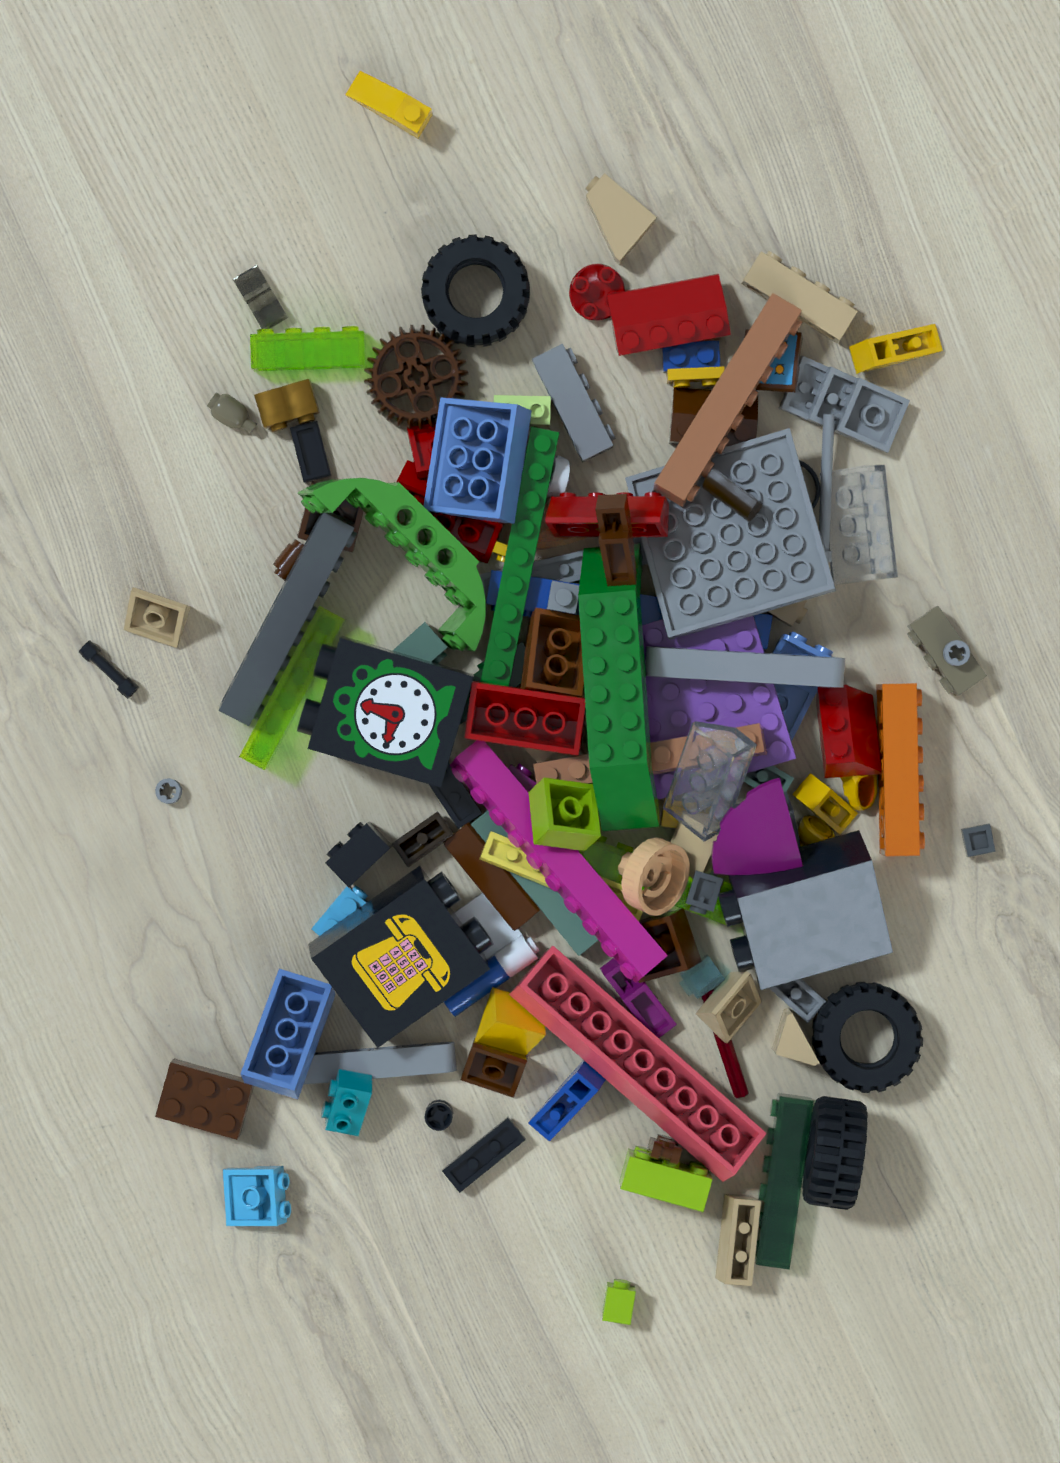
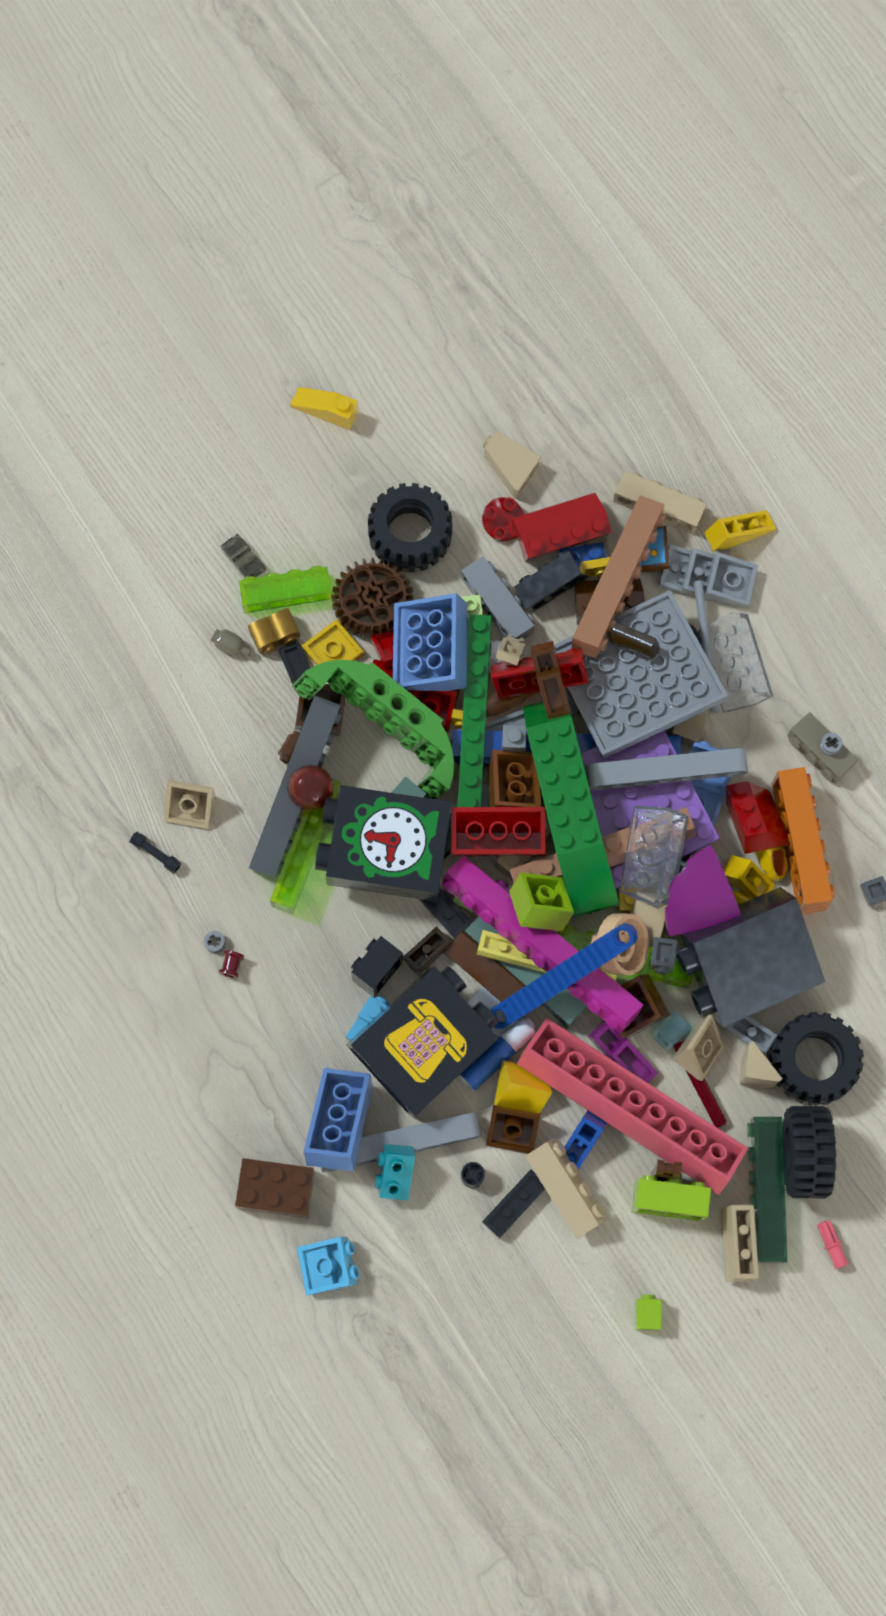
camera: 10 degrees left, 15 degrees down
none -> dark red bush [219,950,244,979]
none -> clear red cylinder [287,765,334,811]
none -> yellow tile [301,619,365,665]
none -> blue gear [490,923,638,1029]
none -> tan plate [496,634,525,666]
none -> black brick [514,551,589,612]
none -> tan brick [525,1137,607,1239]
none -> coral axle [818,1220,849,1269]

